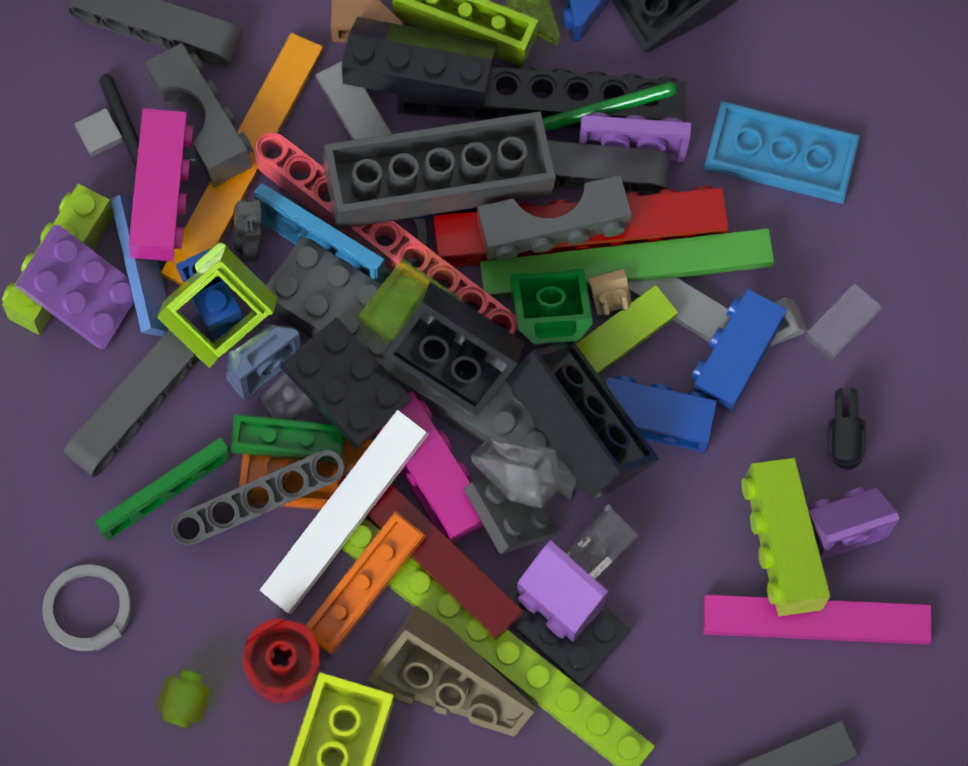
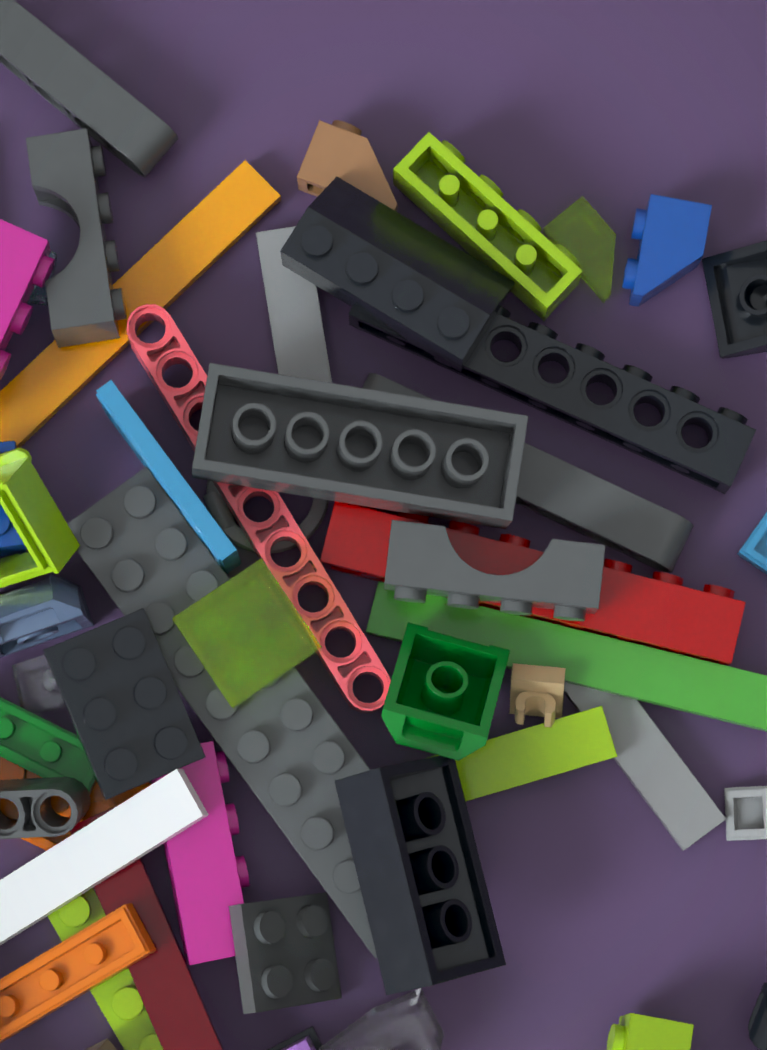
camera: 25 degrees right, 10 degrees up
dark grey hinge [232,199,261,262] -> none
black slope [383,281,525,416] -> none
clear slope [471,436,561,508] -> none
green piece [542,82,678,132] -> none
medium lavender plate [578,112,691,164] -> none
blue brick [606,376,717,453] -> none
blue brick [691,289,787,412] -> none

